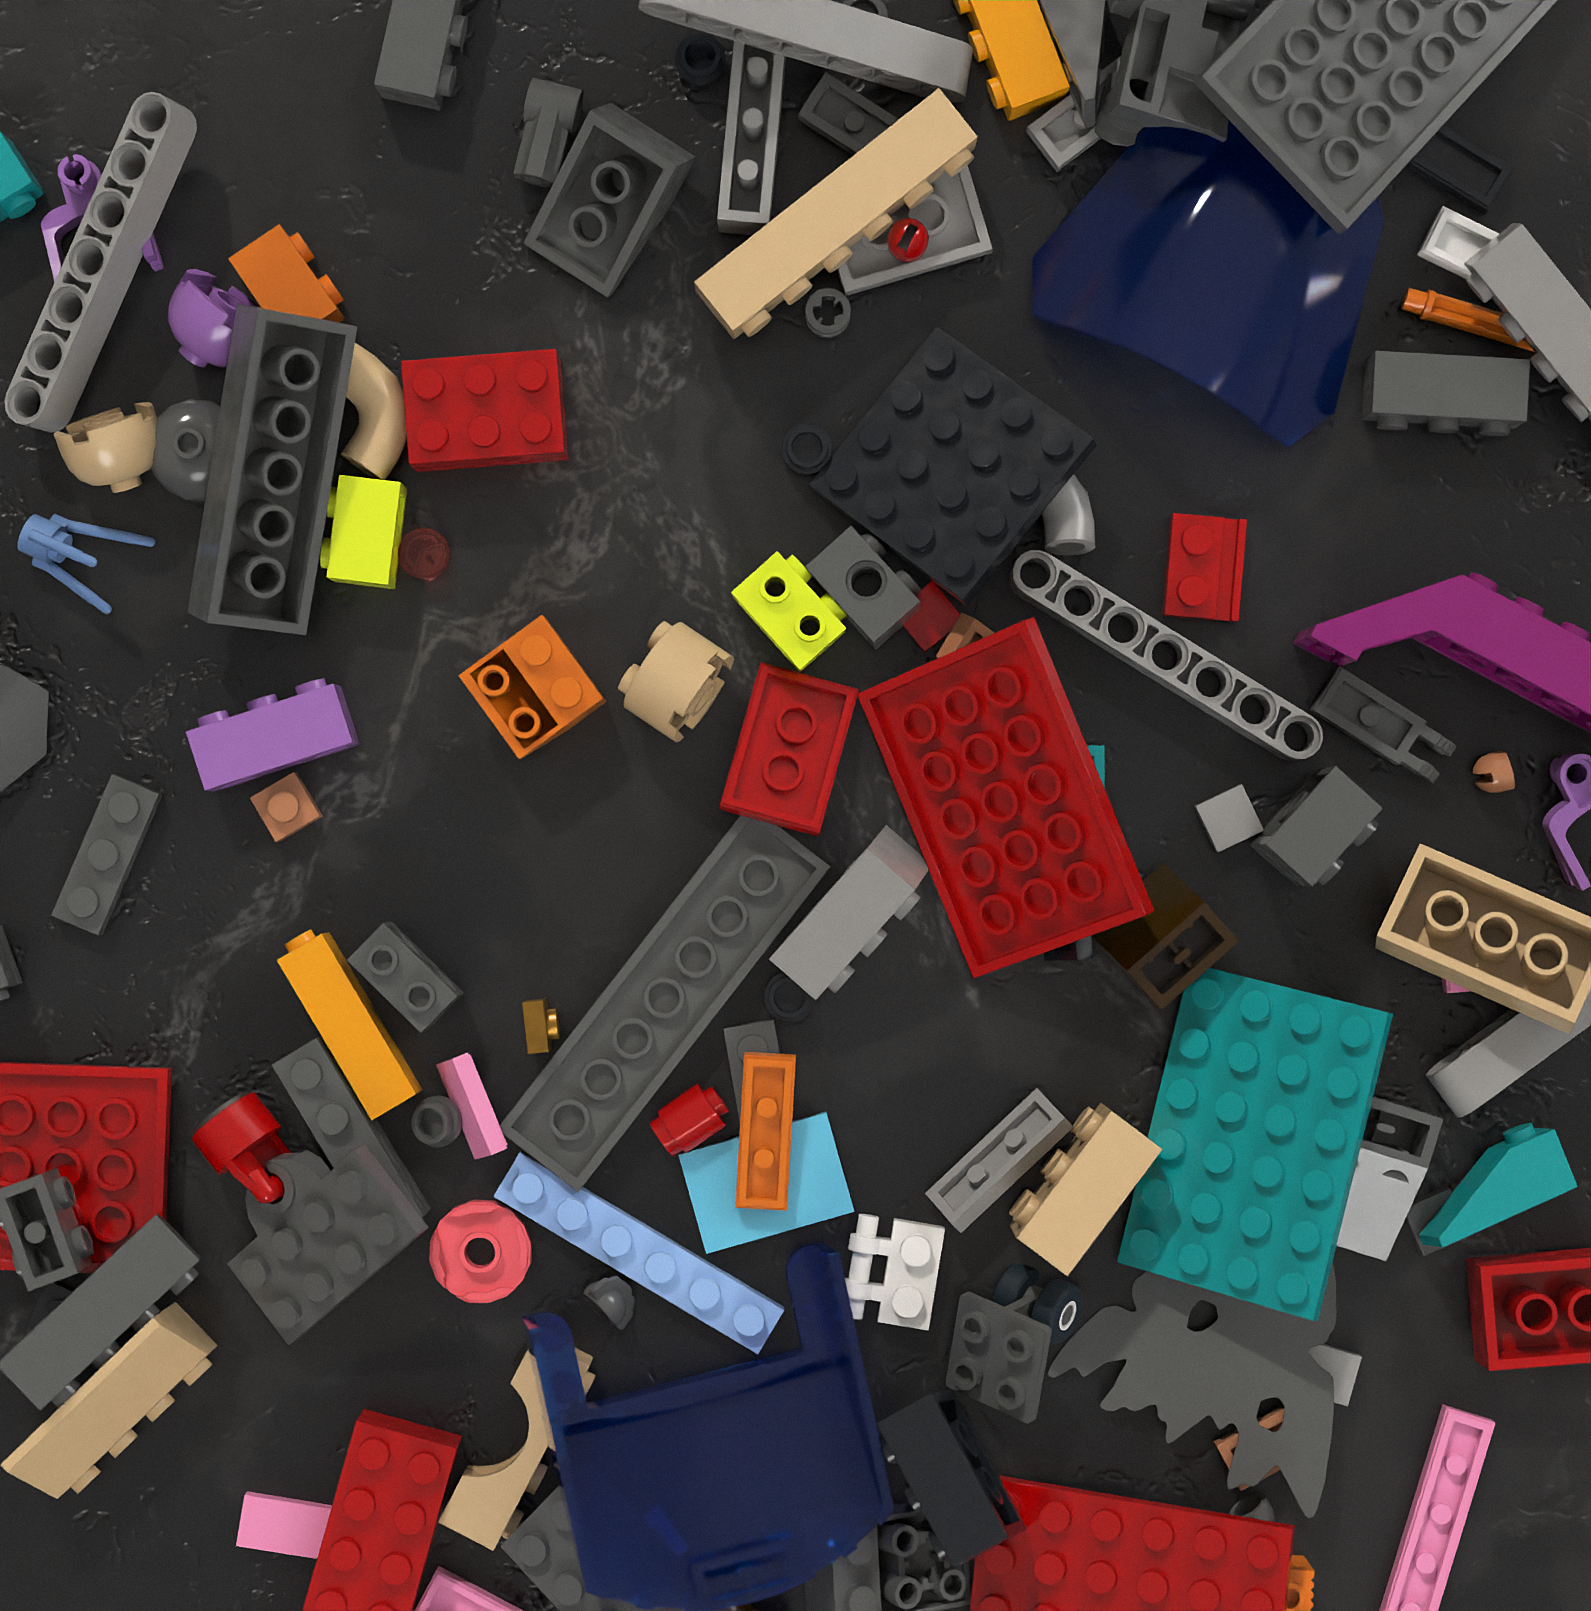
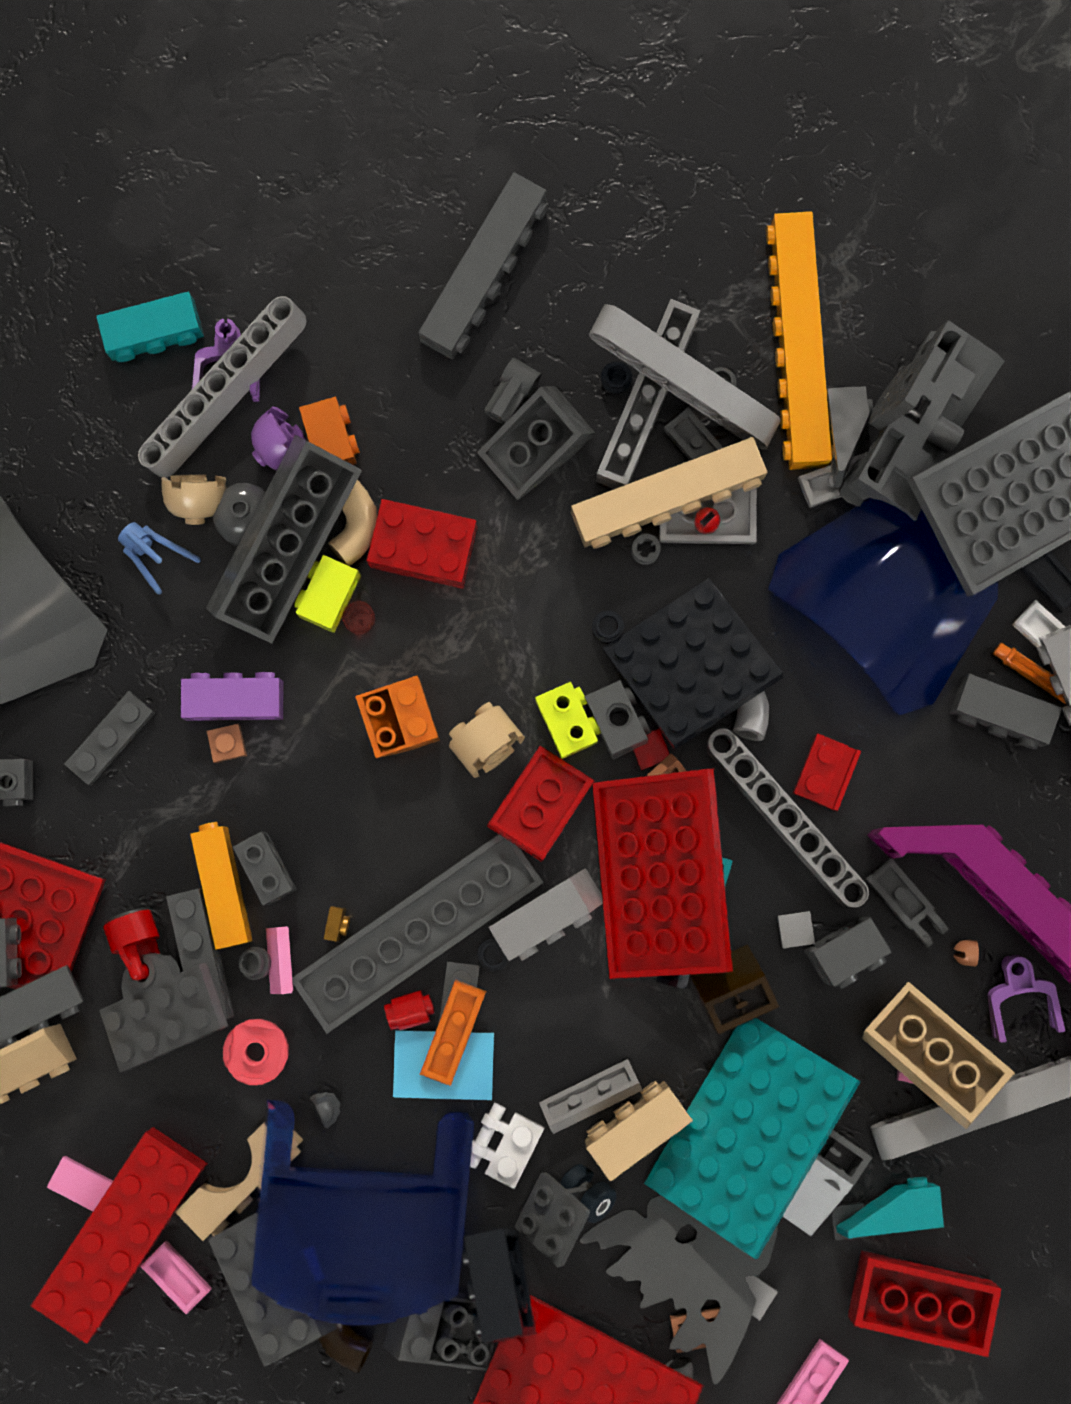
camera: 20 degrees right, 5 degrees down
light blue plate [493,1150,784,1354] -> none

